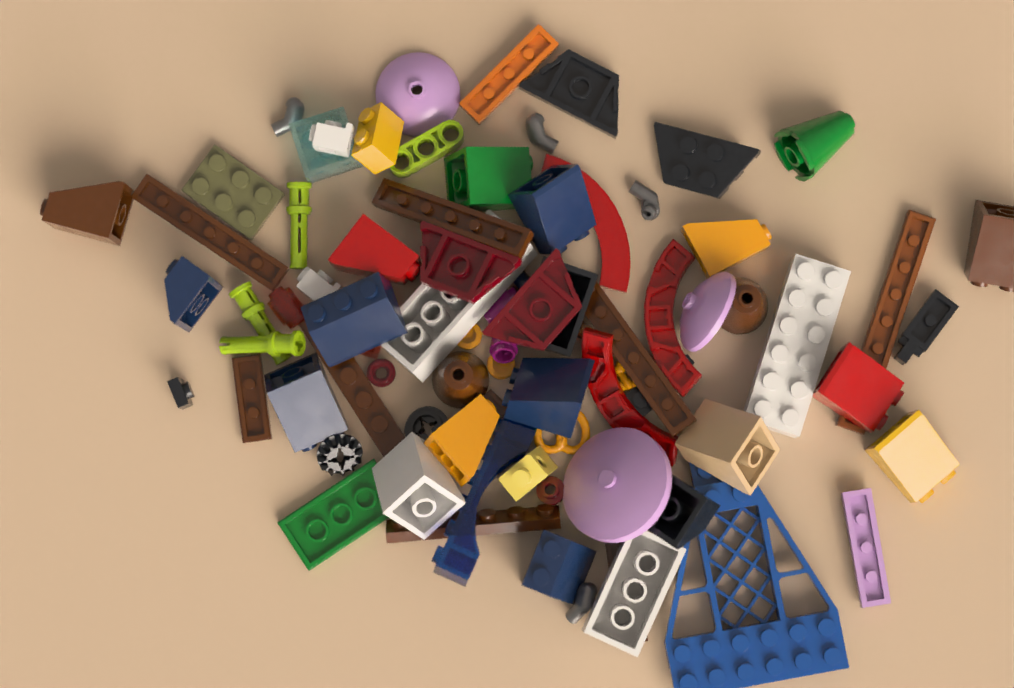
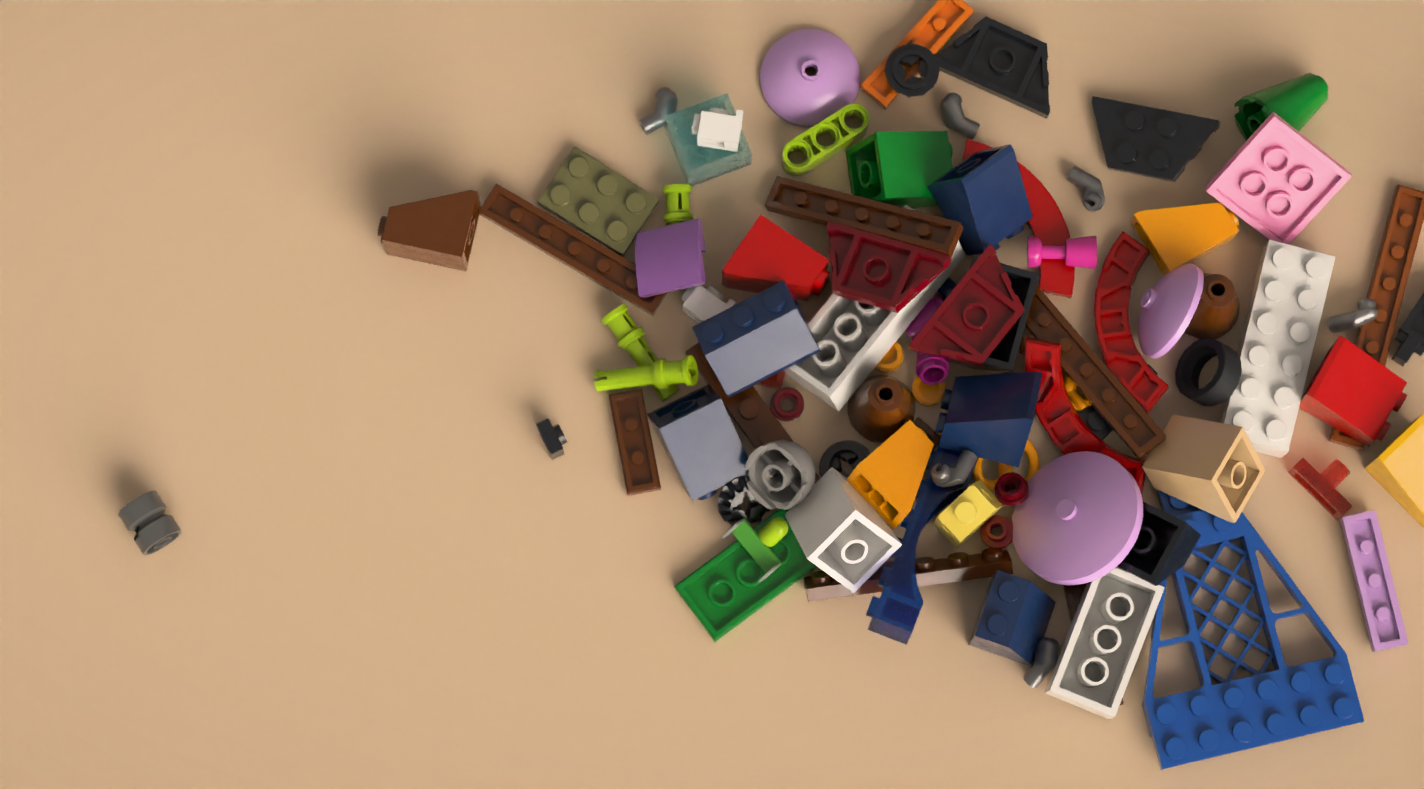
camera: 10 degrees left, 5 degrees down
dark blue slope [164,256,223,333] -> none
clear red brick [267,286,304,330] -> none
yellow brick [351,102,404,174] -> none
none -> medium lavender slope [635,218,707,298]
none -> piece [722,518,788,582]
none -> light grey cylinder [745,439,816,510]
none -> black gear [885,44,939,98]
none -> flat silver arm [931,450,977,488]
none -> dark red plate [994,472,1029,506]
none -> dark pink piece [1027,235,1097,269]
none -> black tyre [1175,338,1242,407]
none -> bright pink plate [1205,112,1352,244]
none -> clear red tile [1288,458,1352,520]
none -> flat silver arm [1328,298,1378,333]

